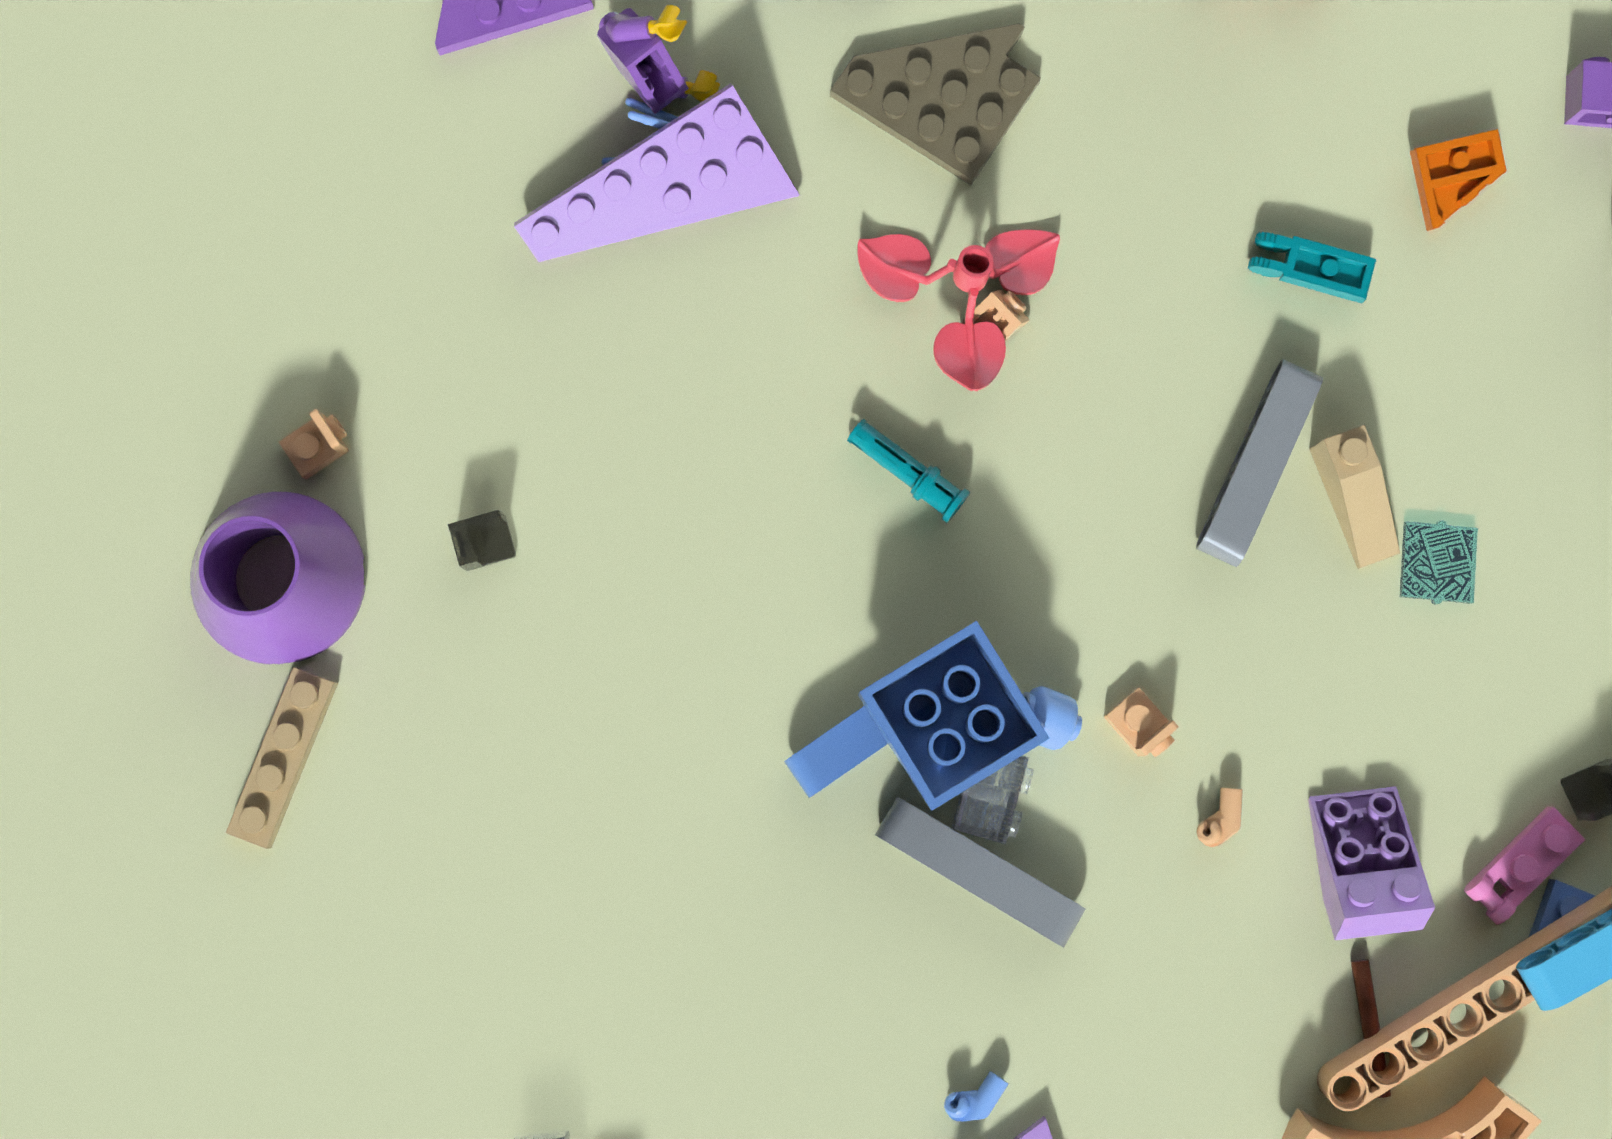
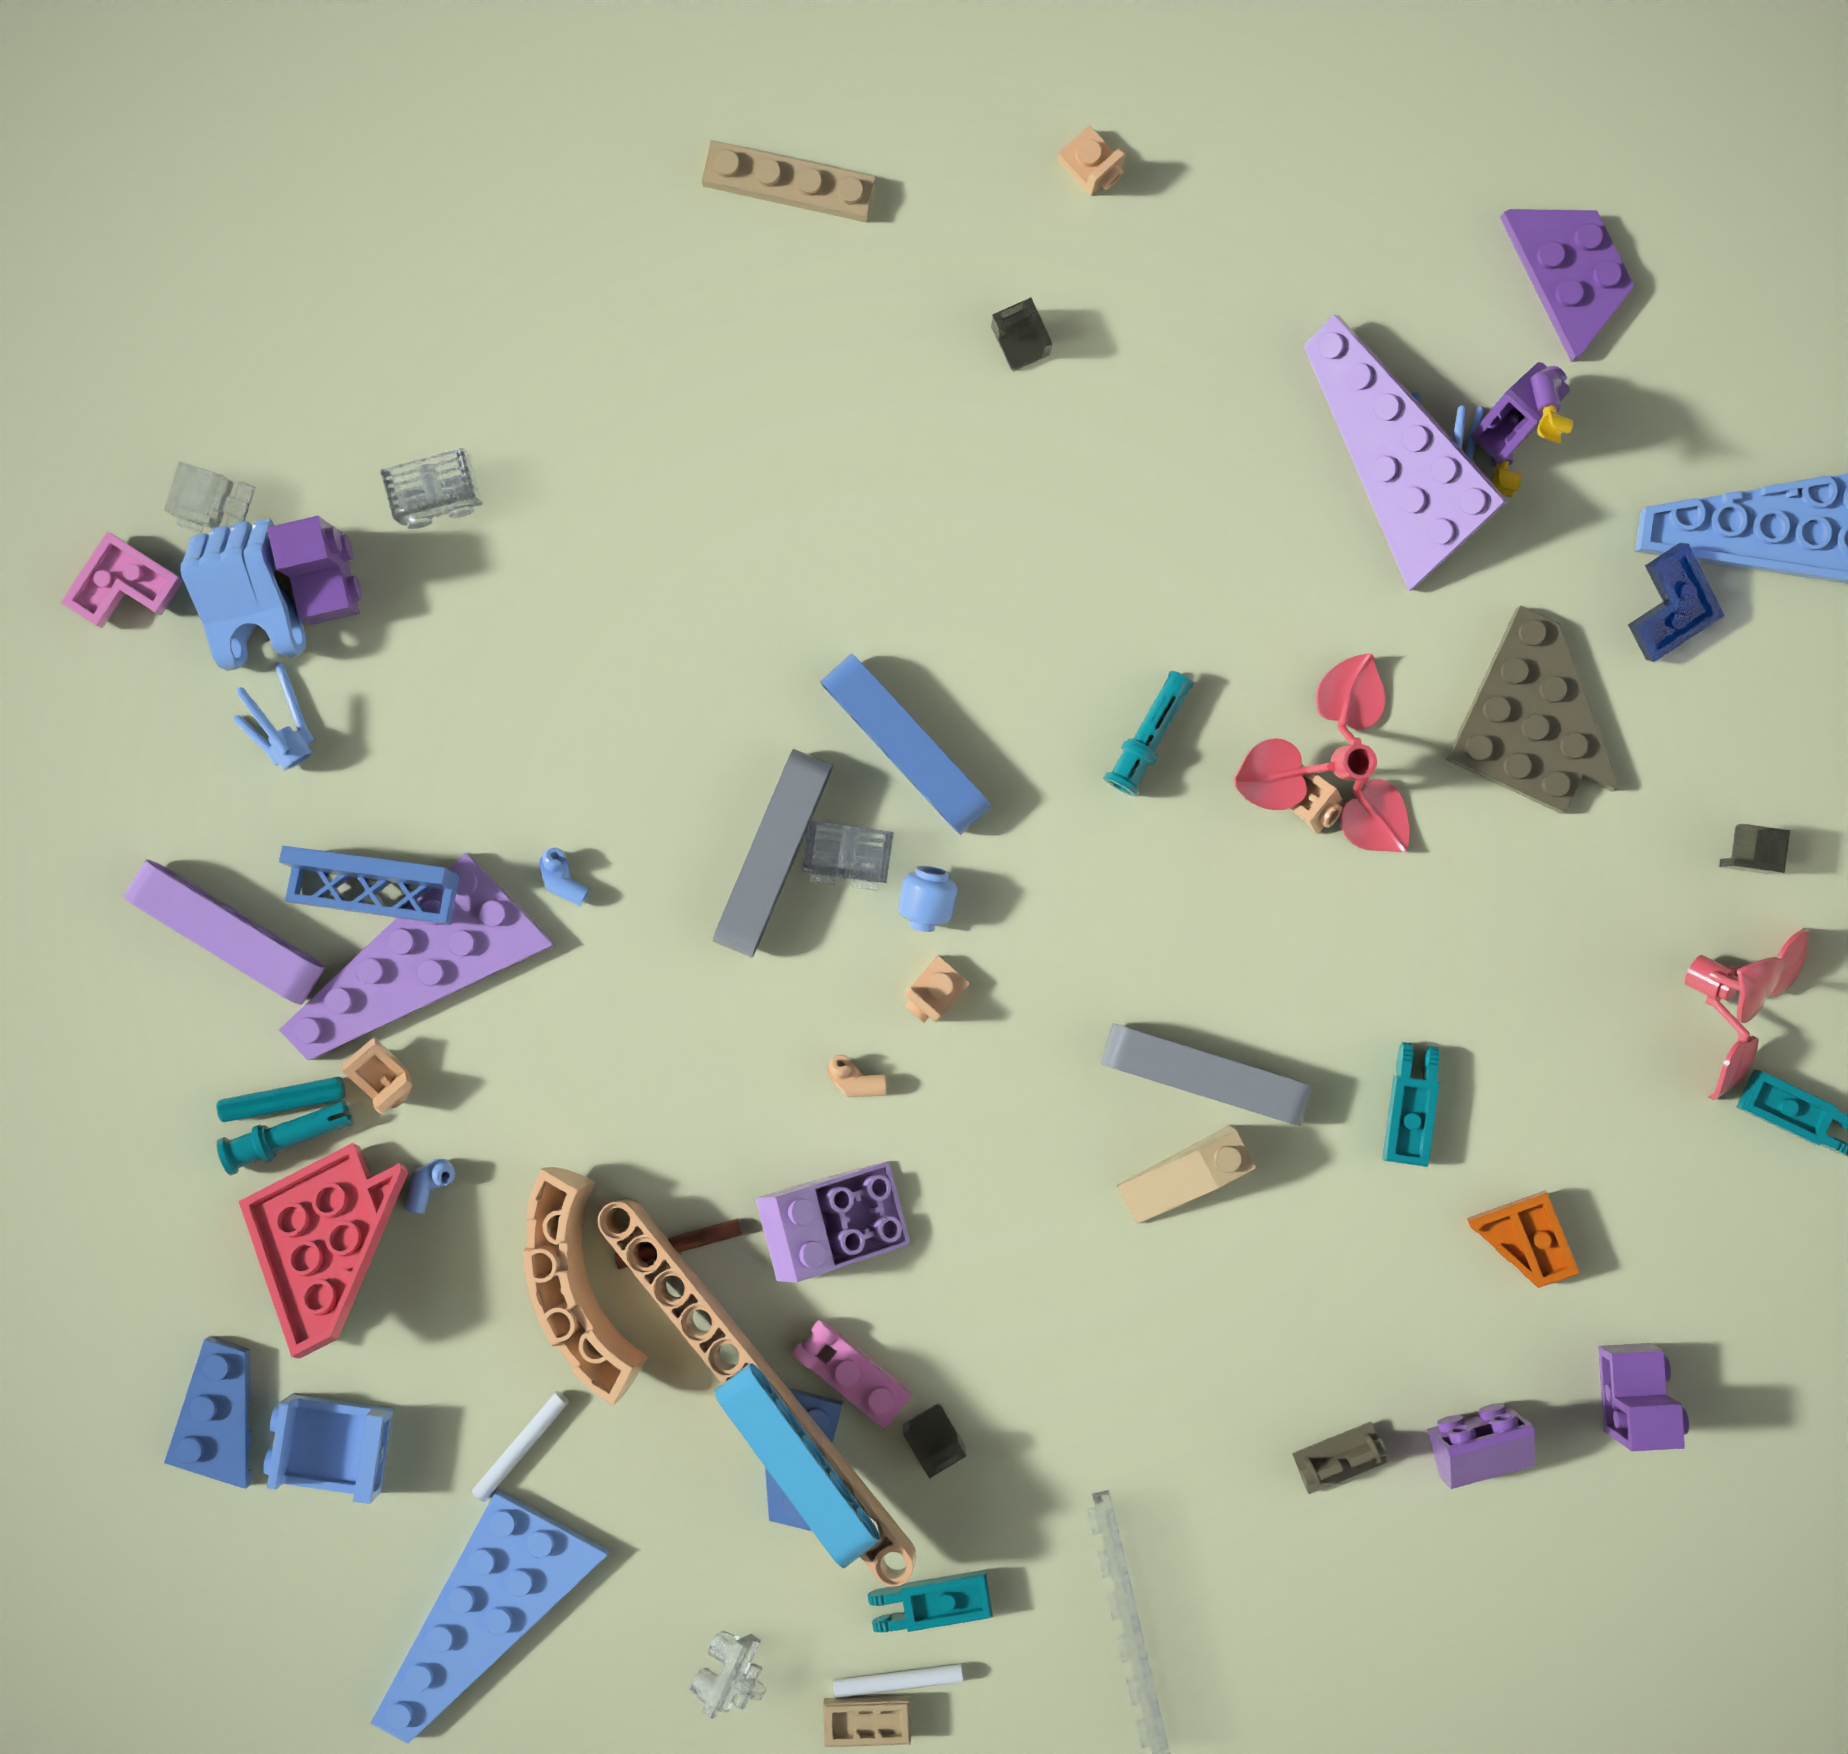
camera: 80 degrees right, 5 degrees up
medium lavender cone [190,492,366,664] -> none
medium blue slope [858,621,1050,811] -> none
clear light blue piece [1399,520,1478,605] -> none

